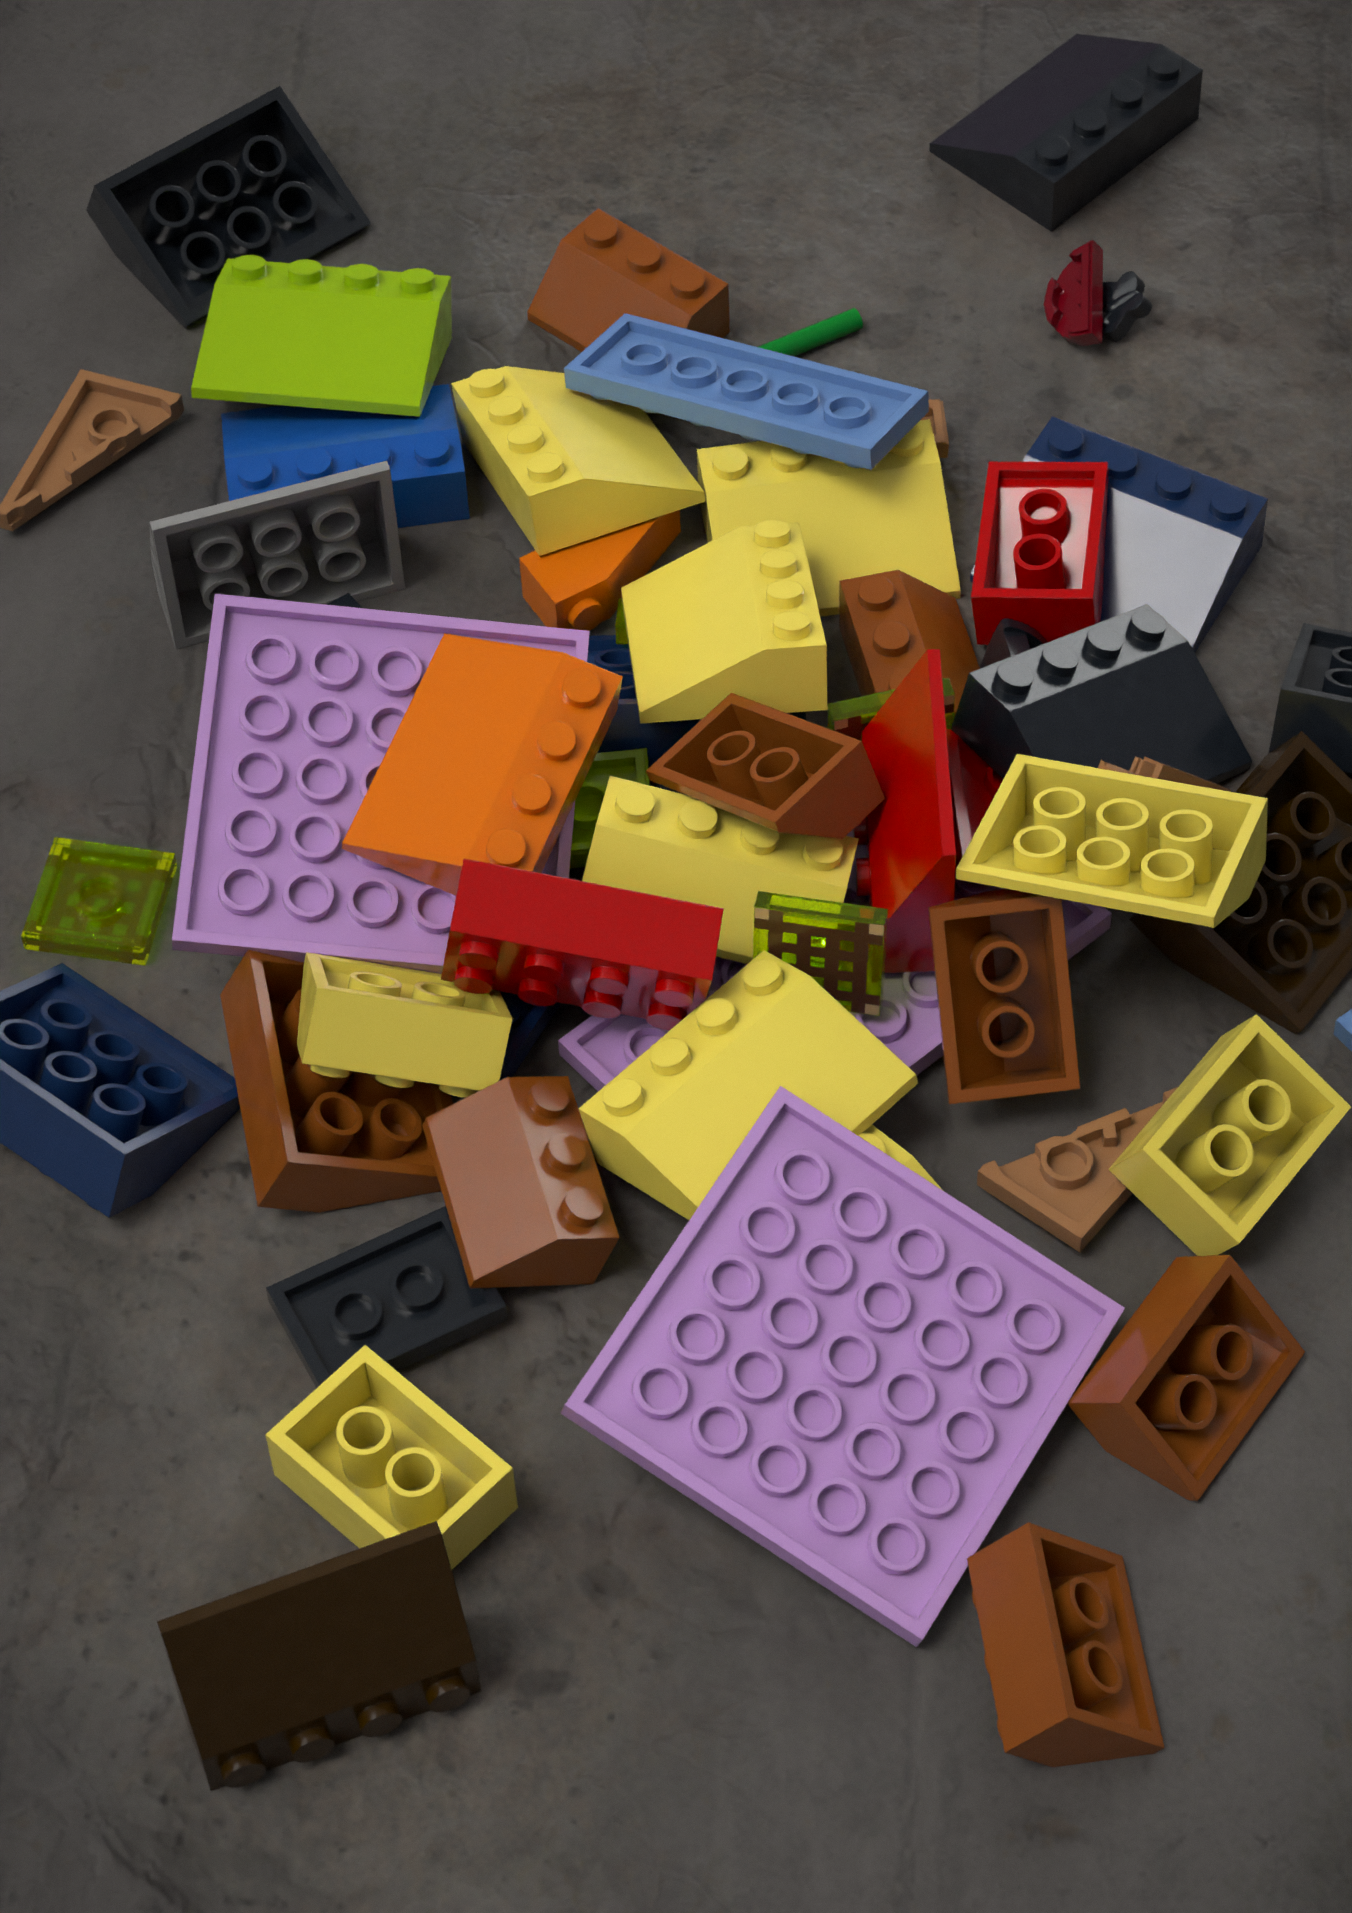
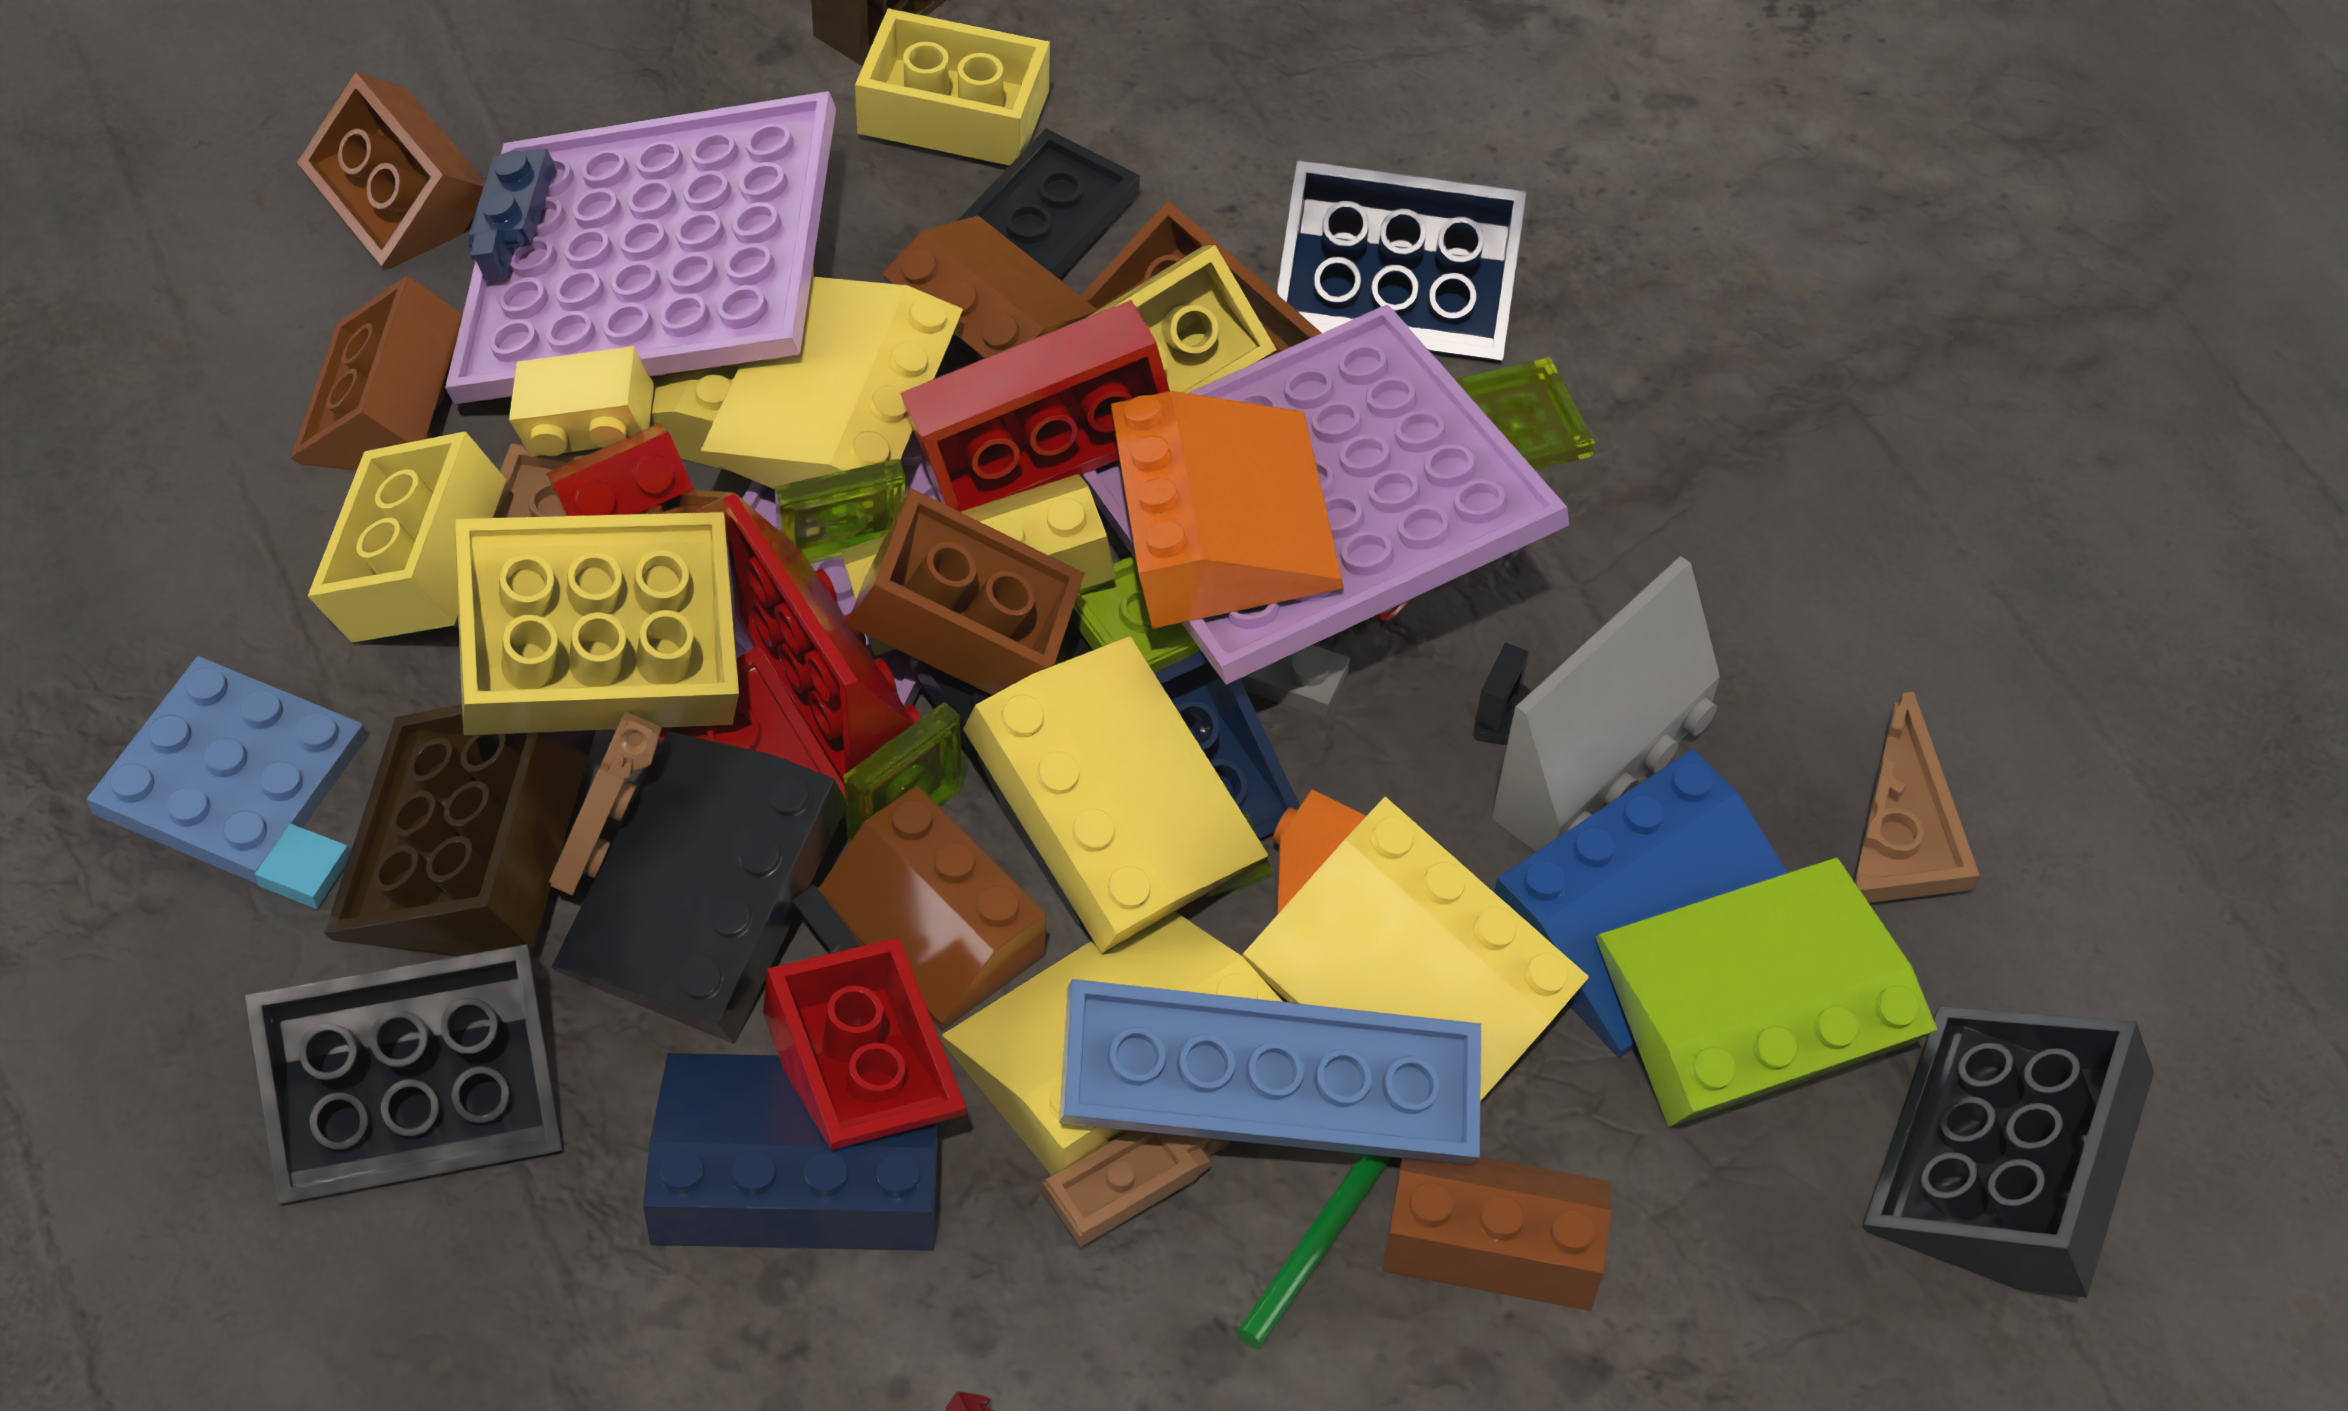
camera: 145 degrees right, 0 degrees up
none -> dark blue hinge [468,148,555,281]
none -> light yellow brick [509,346,654,457]
none -> red brick [546,423,694,516]

